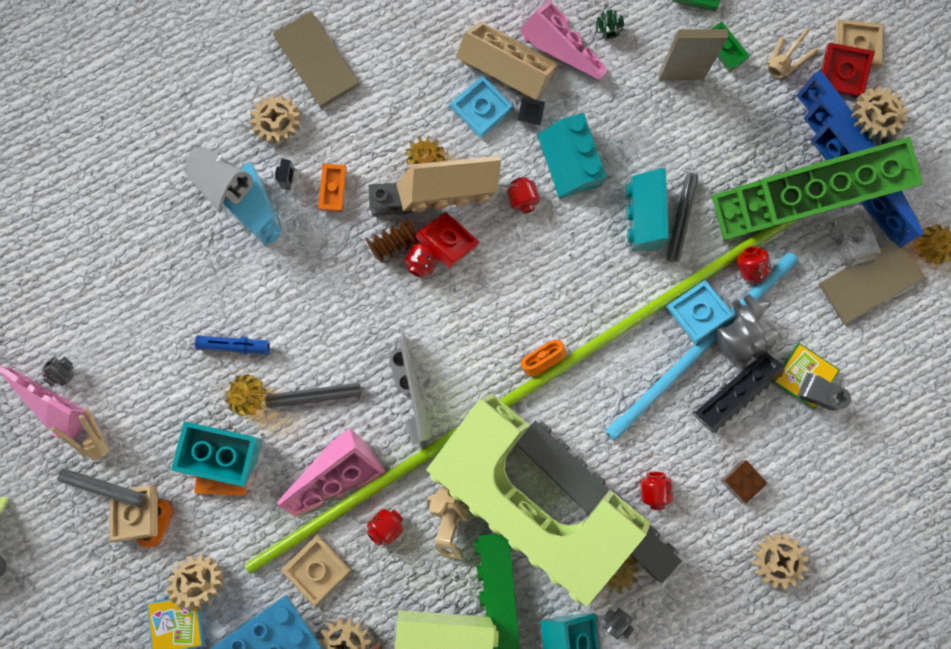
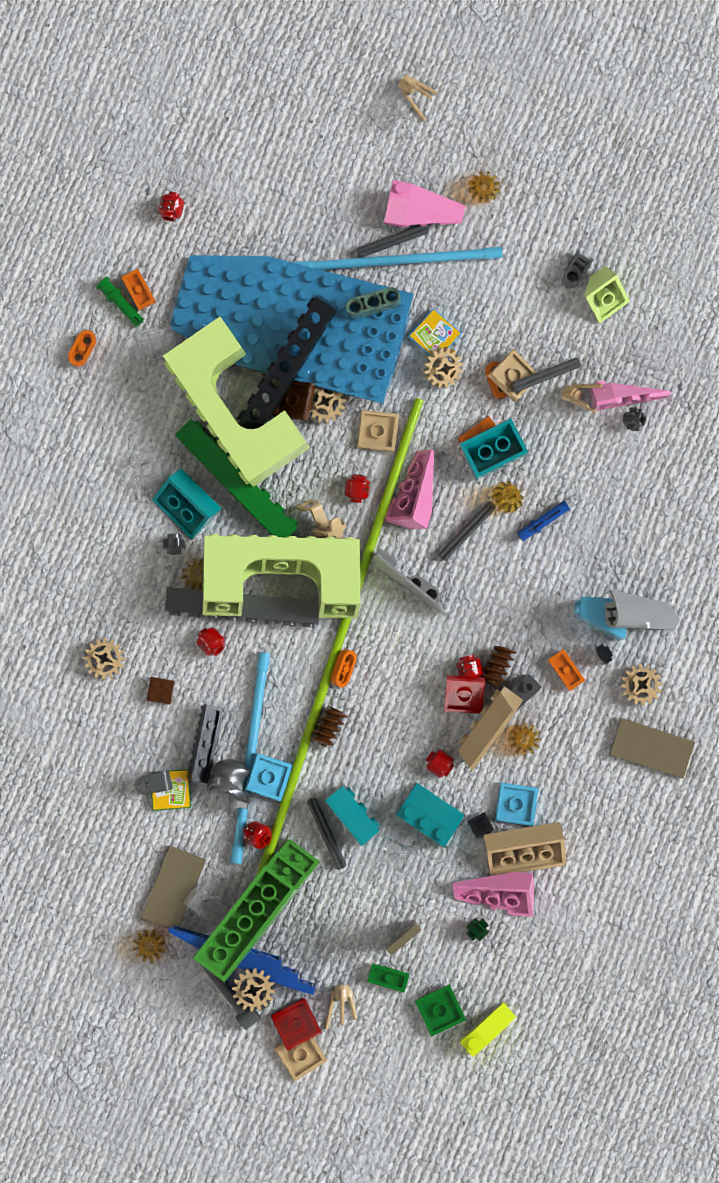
camera: 145 degrees right, 5 degrees up
none -> reddish brown piece [310,705,348,748]

